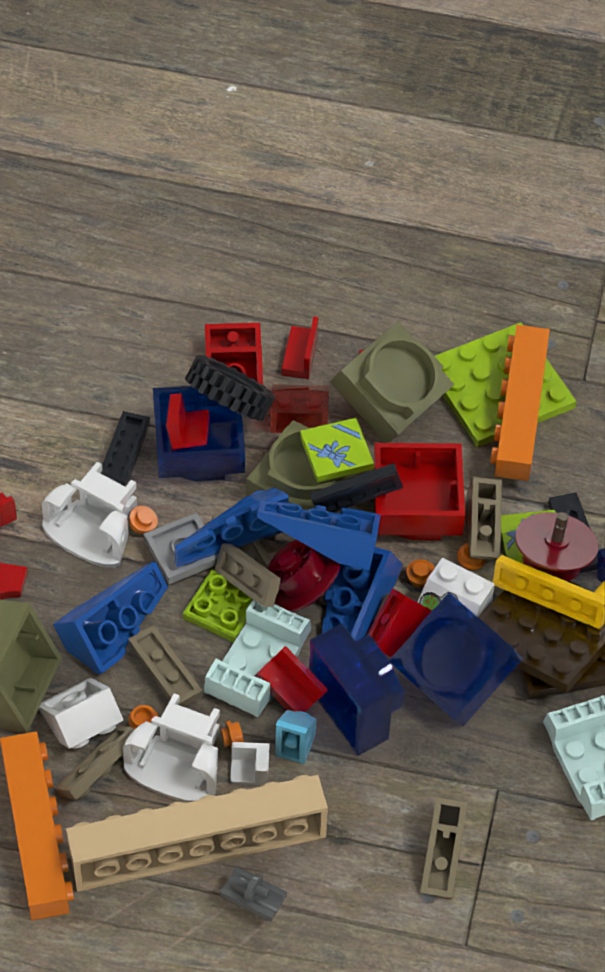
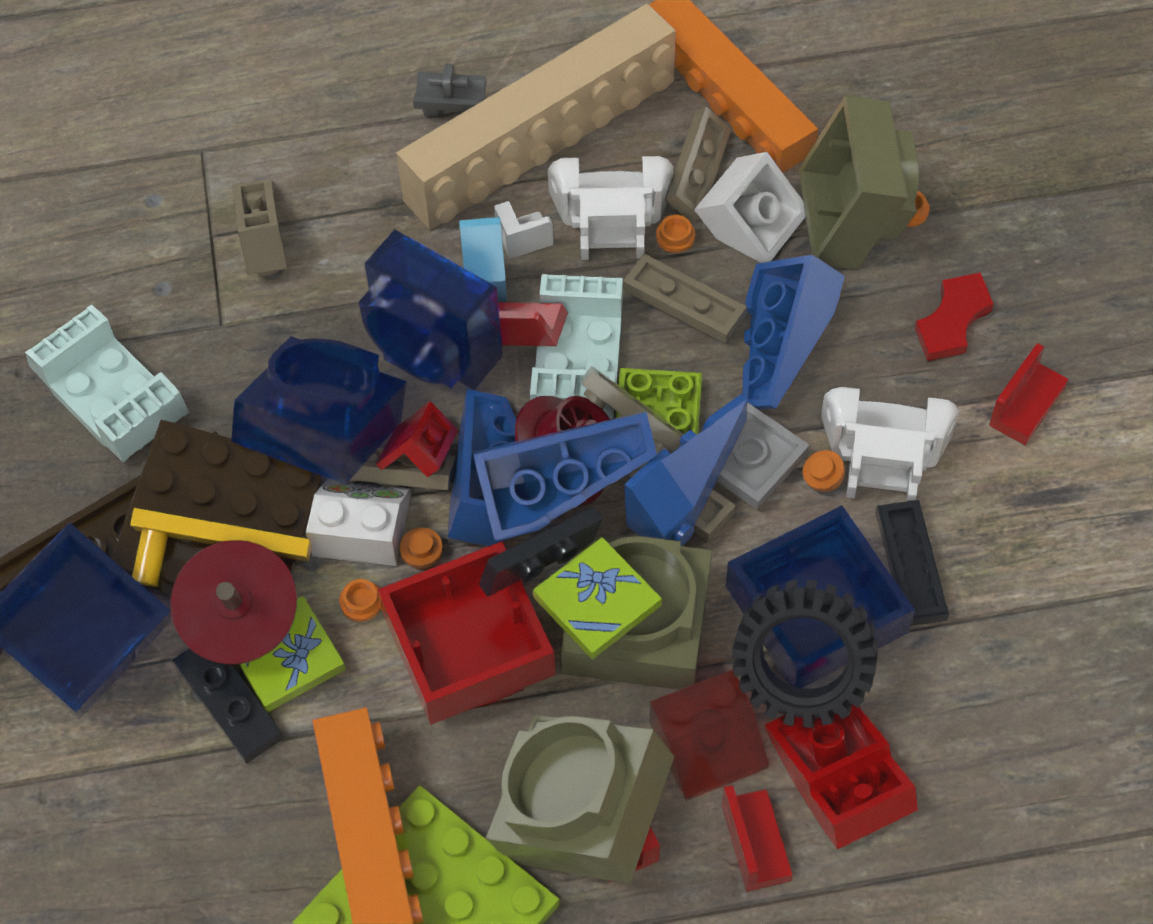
camera: 160 degrees right, 5 degrees up
red panel [166,393,210,450] -> none
orange plate [220,720,244,751] -> none
dark tan slope [466,477,502,560] -> none

